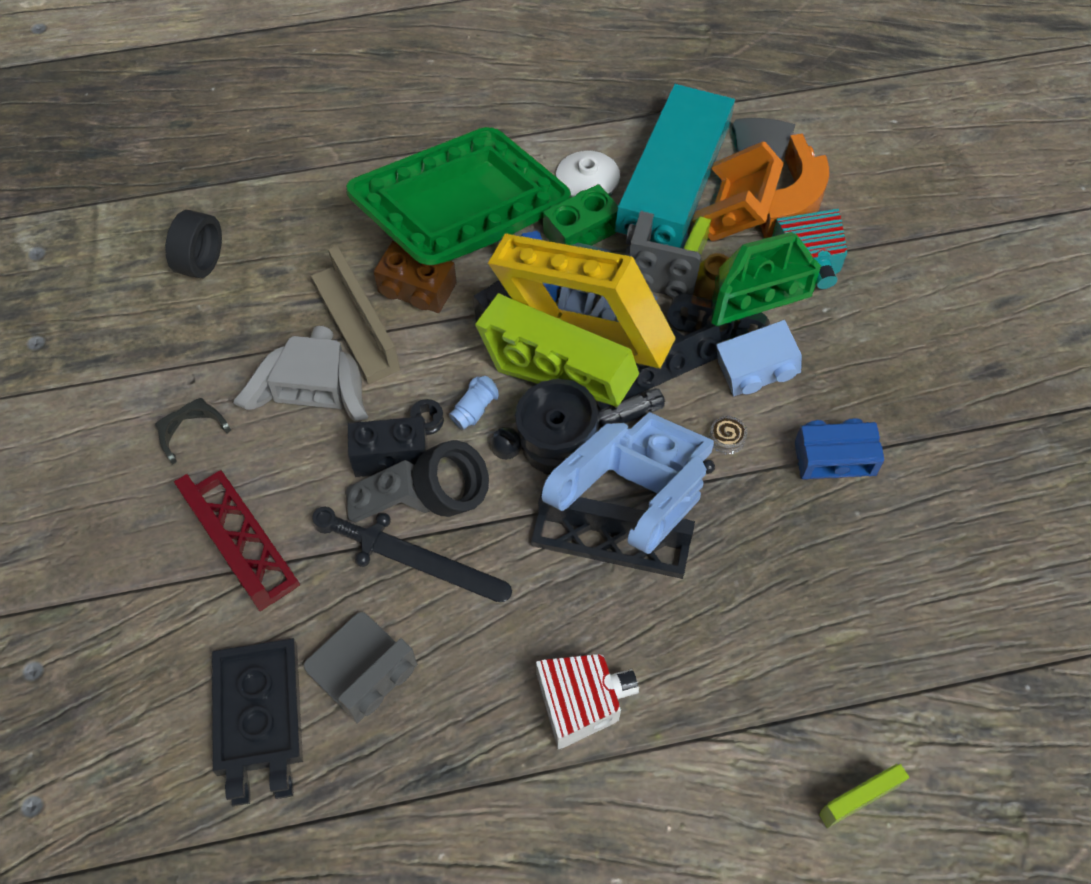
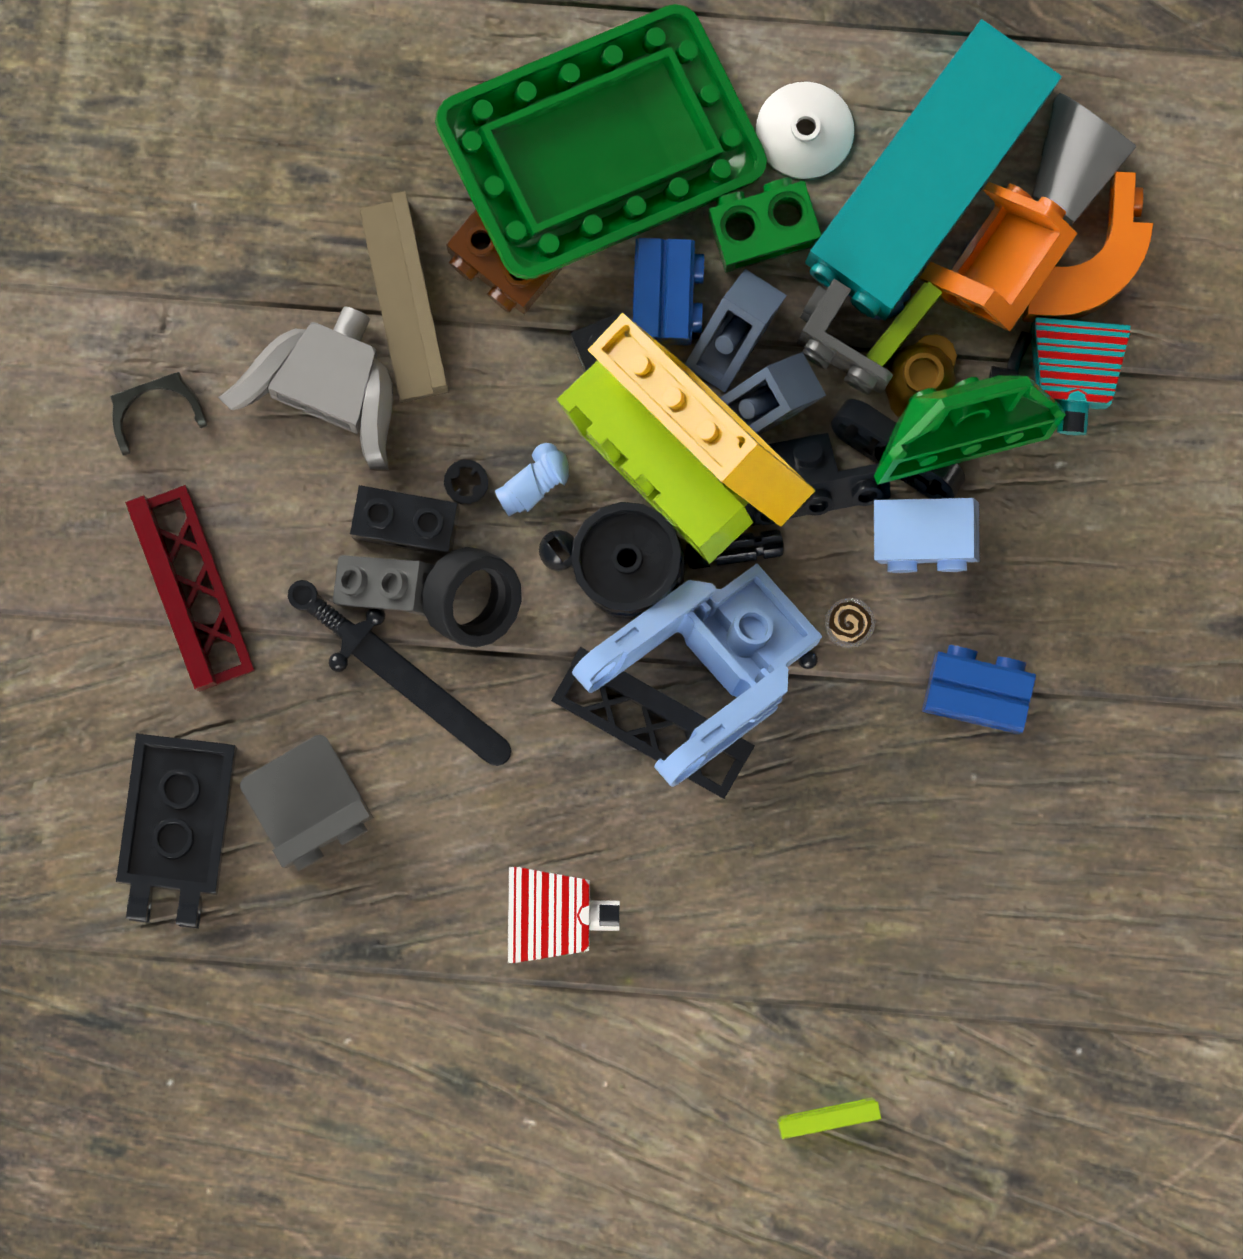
camera: 15 degrees right, 25 degrees up
black tyre [165,209,222,278] -> none

